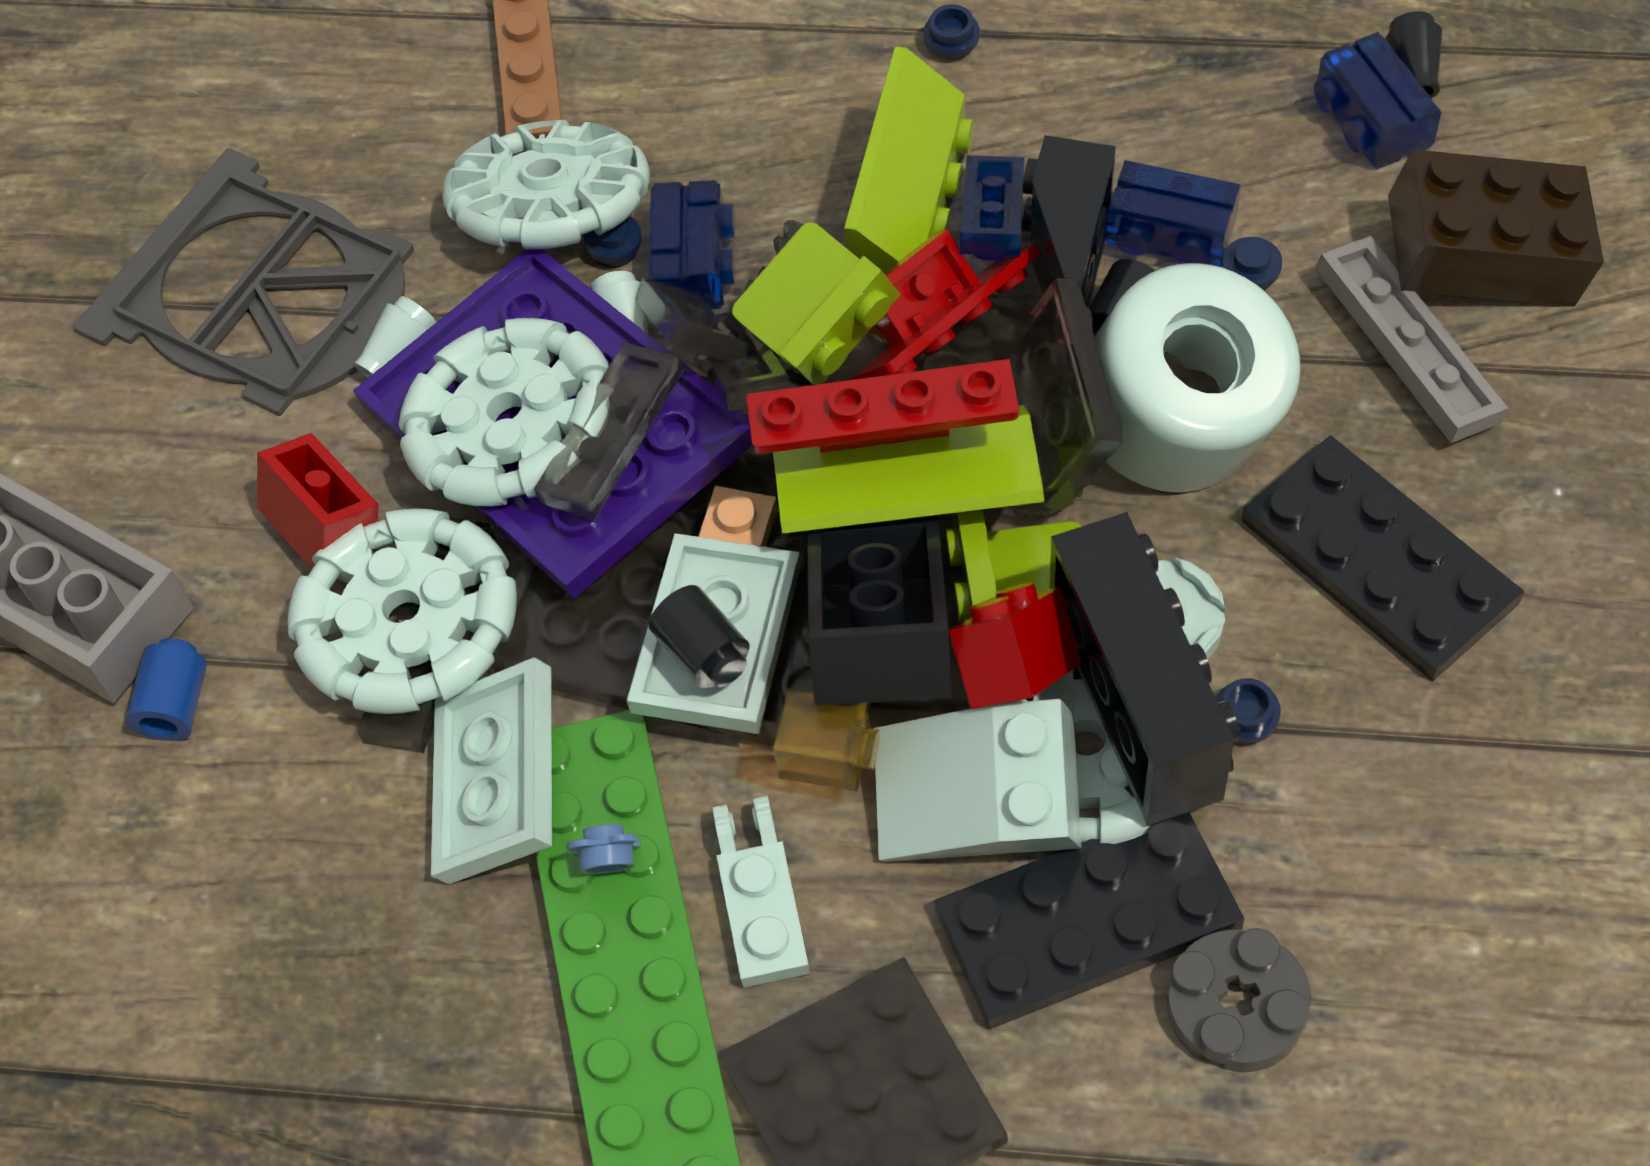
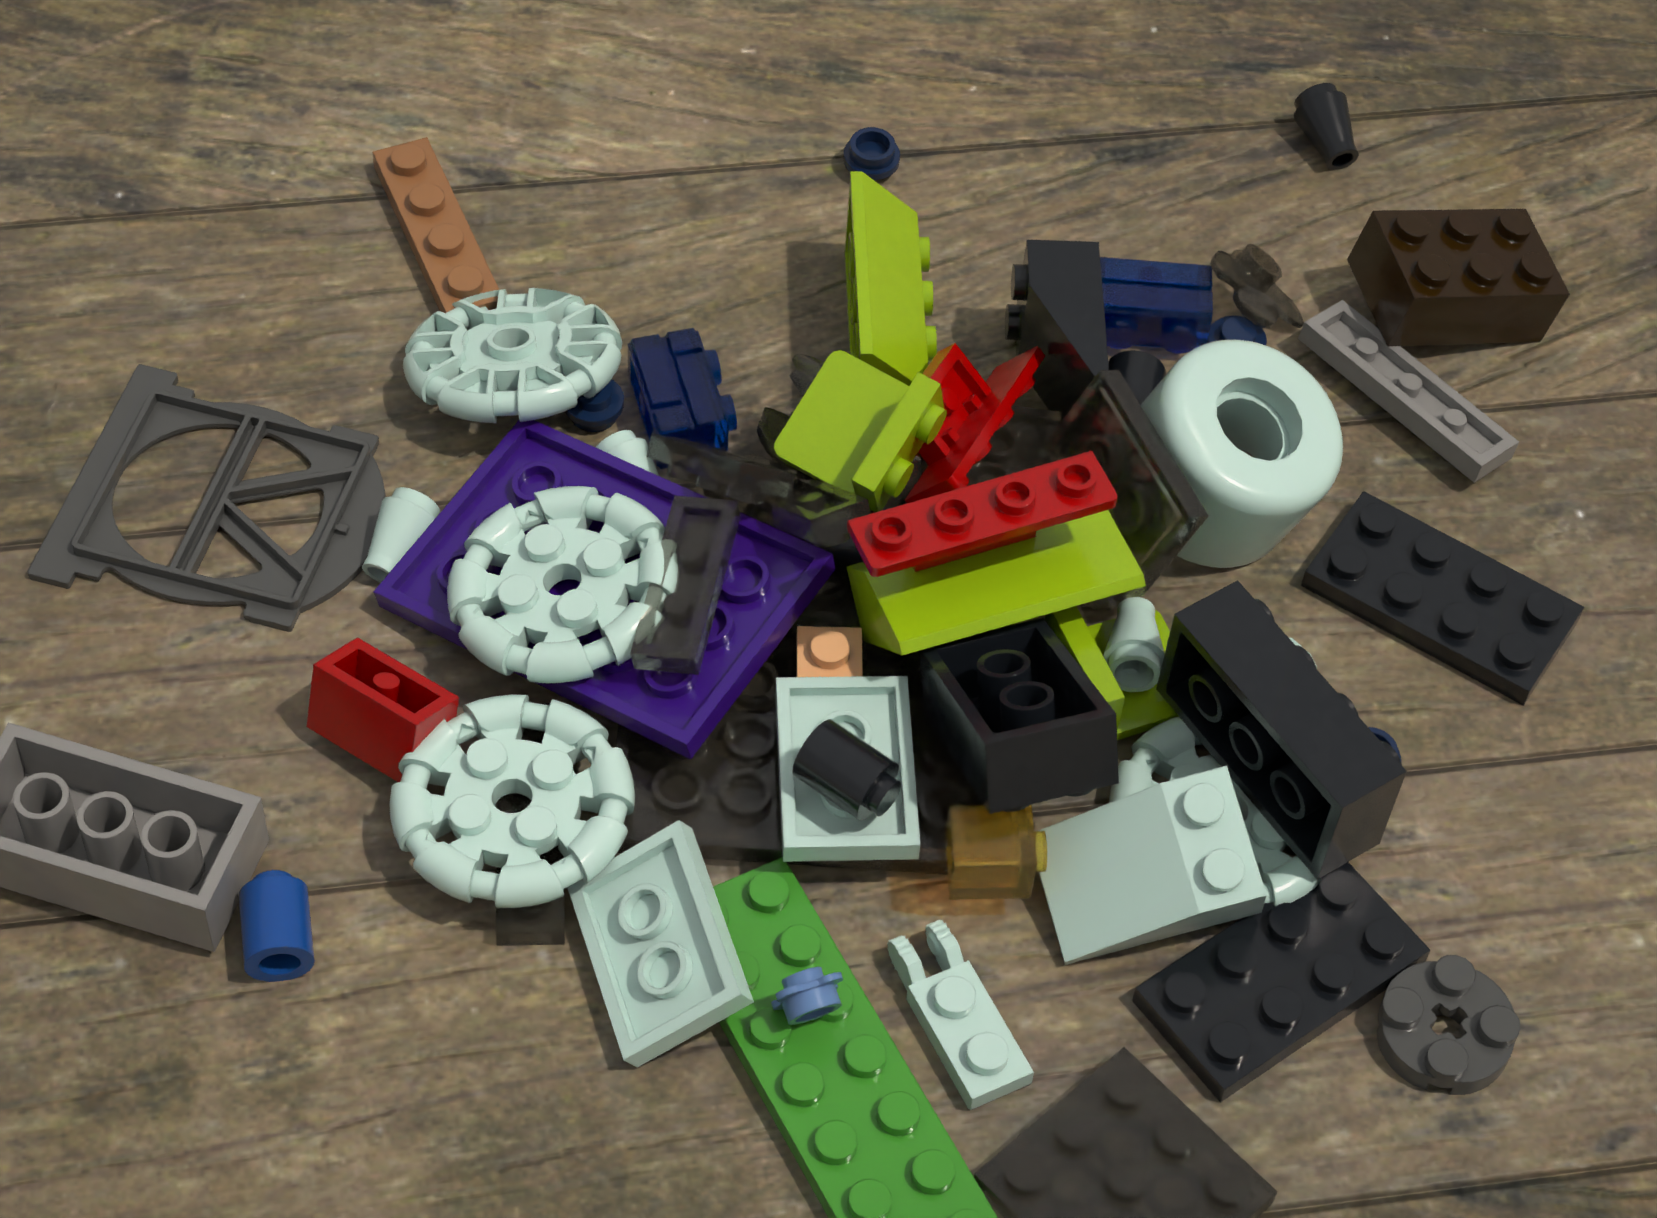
camera: 25 degrees left, 5 degrees down
red brick [949,582,1082,709] -> none
clear blue plate [959,155,1025,261] -> none
clear blue brick [1314,32,1442,170] -> none
none -> light aqua cone [1103,597,1165,692]
none -> clear smoke plate [1210,244,1304,329]

